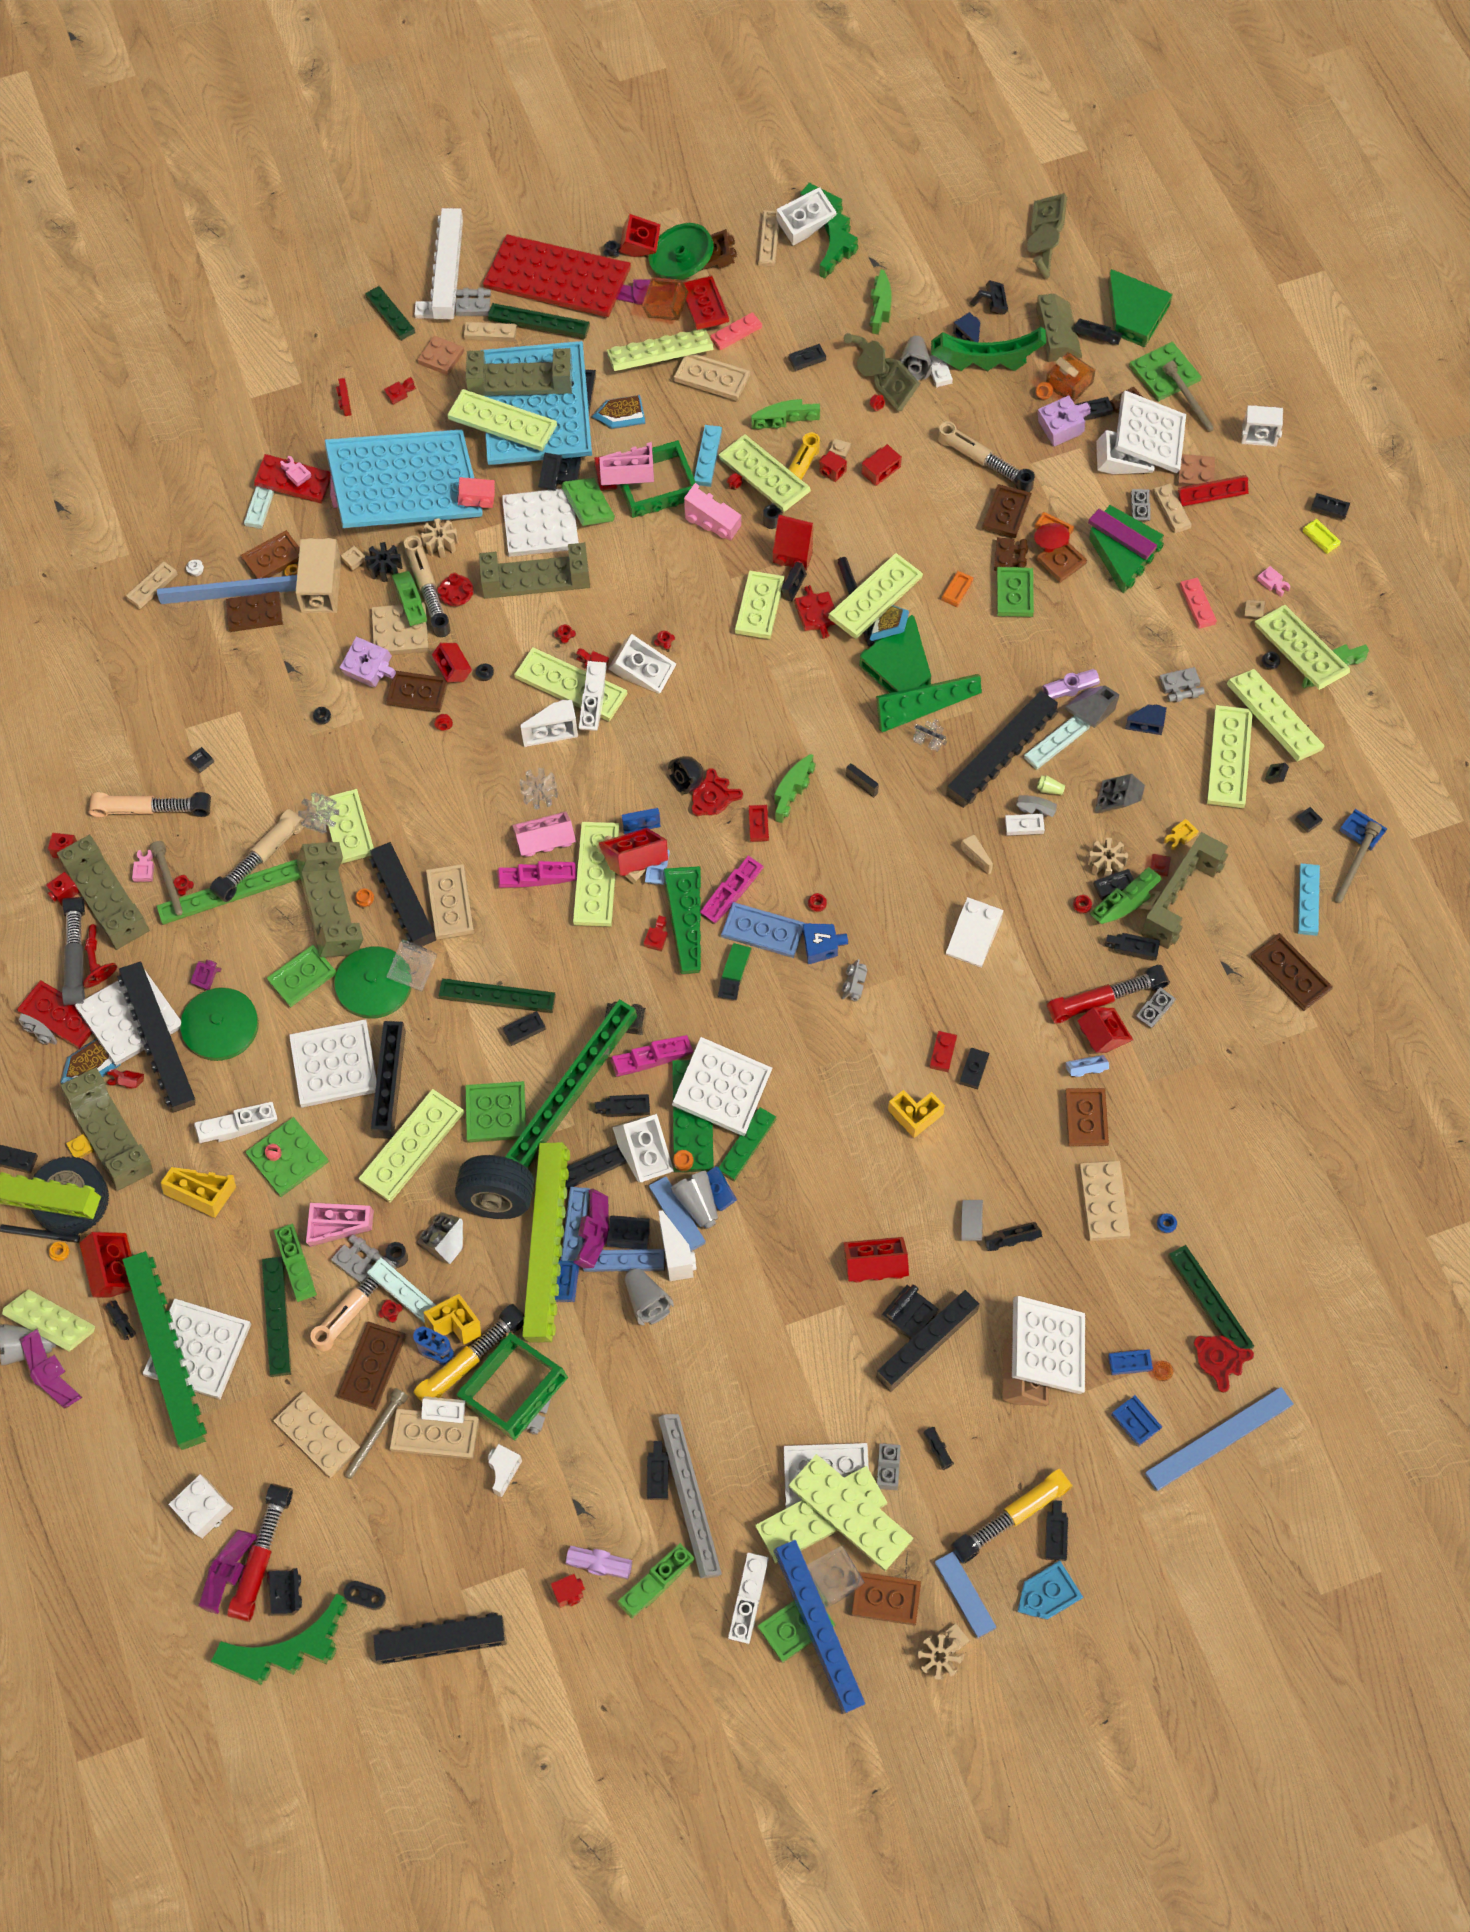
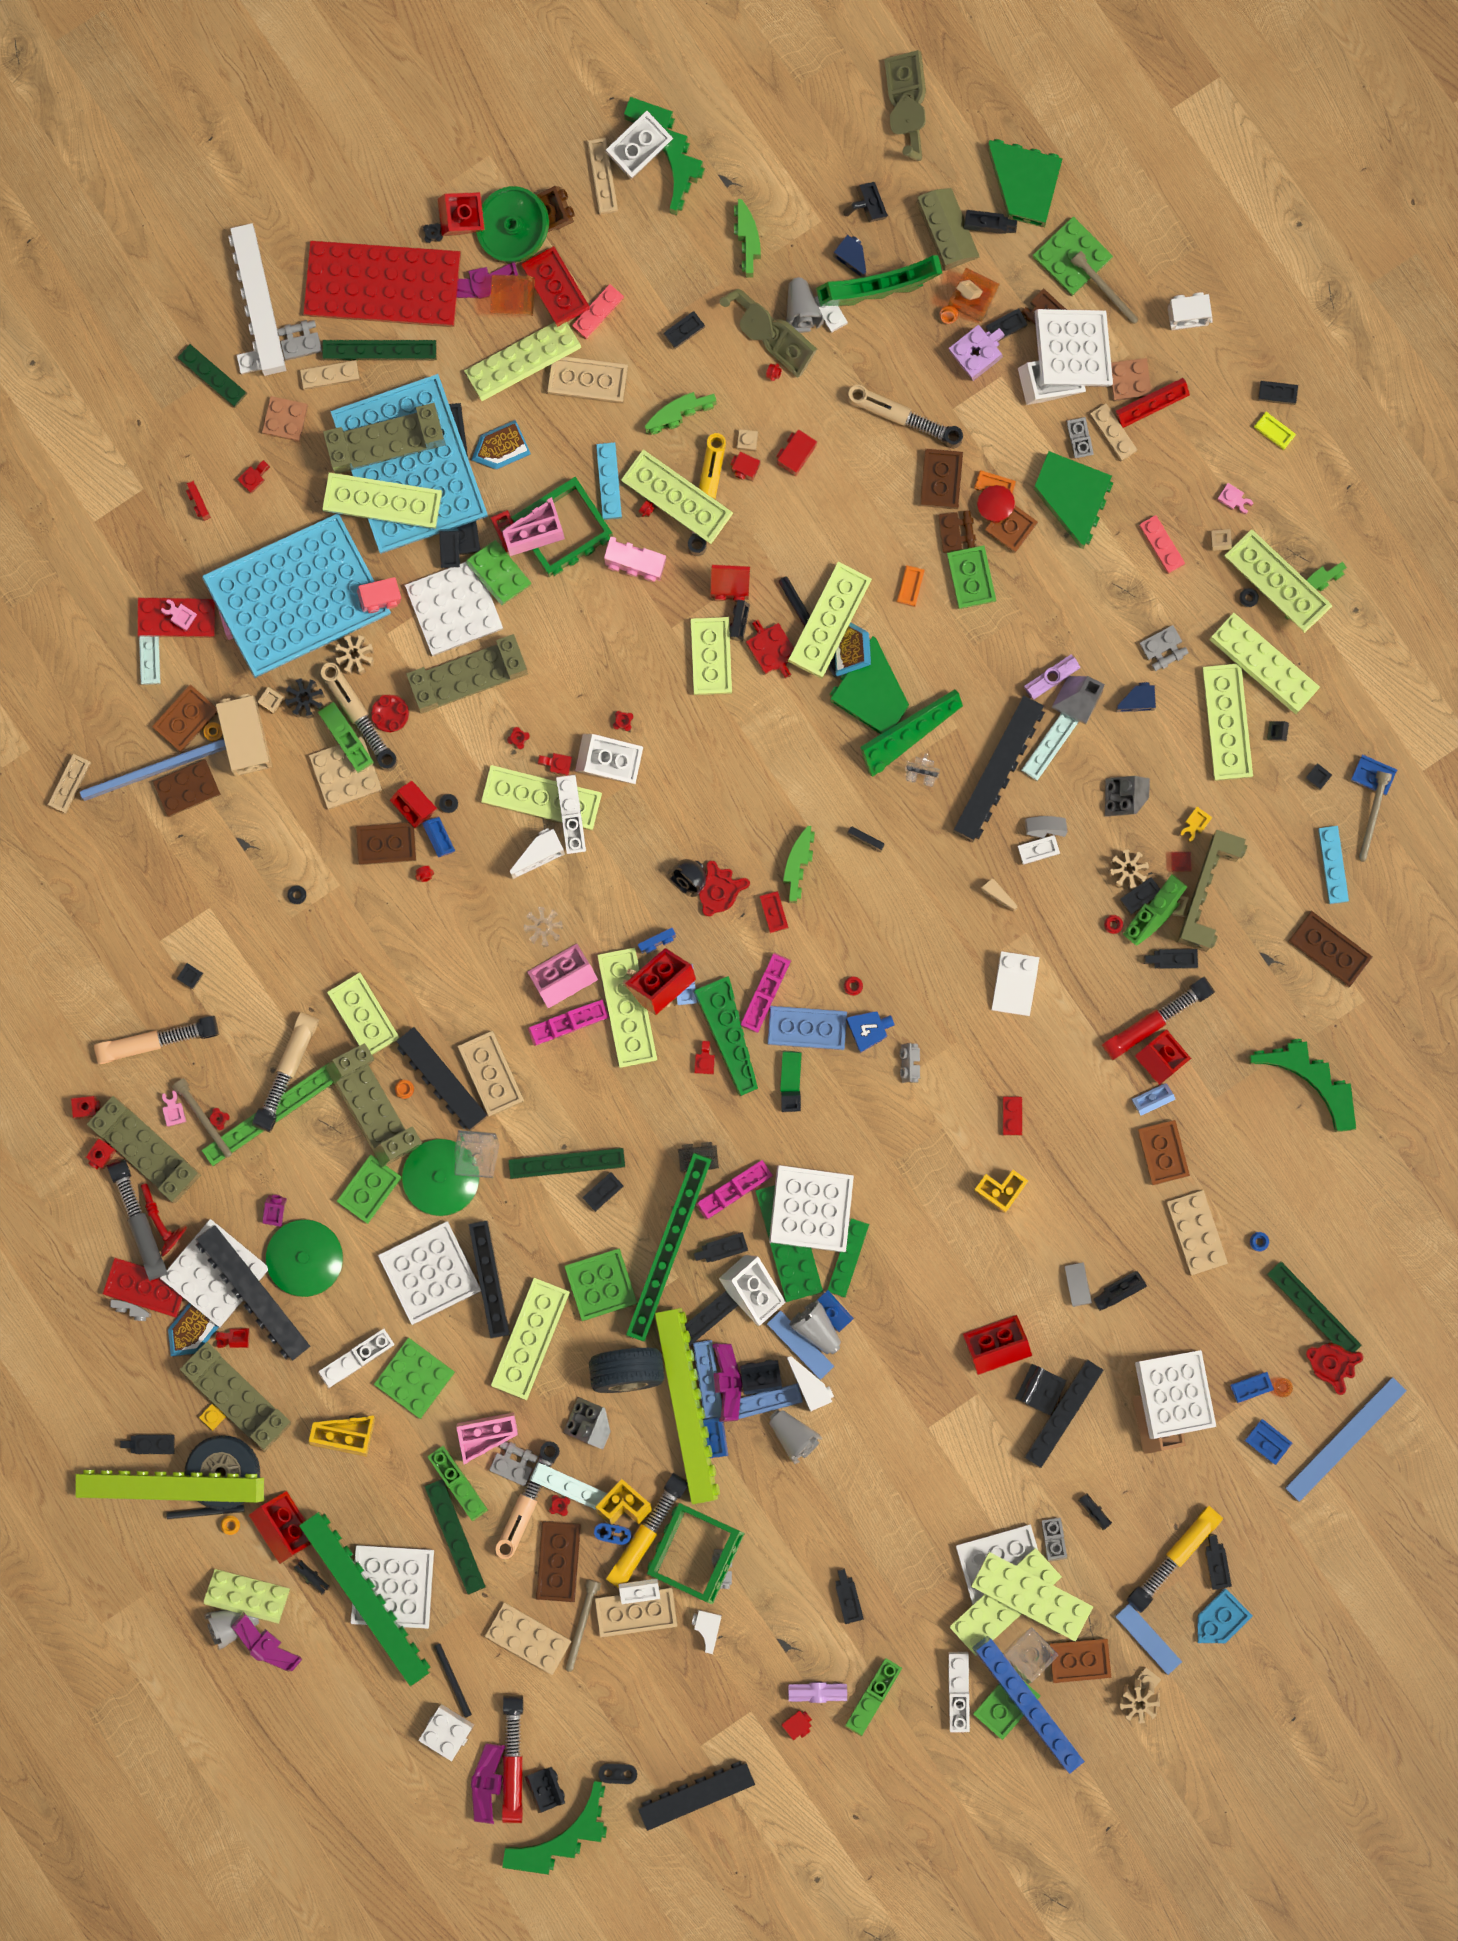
camera: 15 degrees left, 20 degrees up
white plate [186,560,204,576] -> none
coral hinge [265,1143,282,1161] -> none
clear gear [298,792,339,834] -> none
lavender hinge [340,637,396,687] -> none
light grey plate [658,1414,722,1578] -> none
orange tile [673,1150,693,1171] -> none
black plate [959,1047,990,1090] -> none
yellowish green cone [1036,775,1065,796] -> none
magenta tile [1088,508,1157,560] -> none
light grey slope [1136,987,1176,1028] -> none
none -> blue plate [422,817,455,858]
none -> black bar [433,1643,472,1718]
none -> green arch [1249,1039,1356,1132]

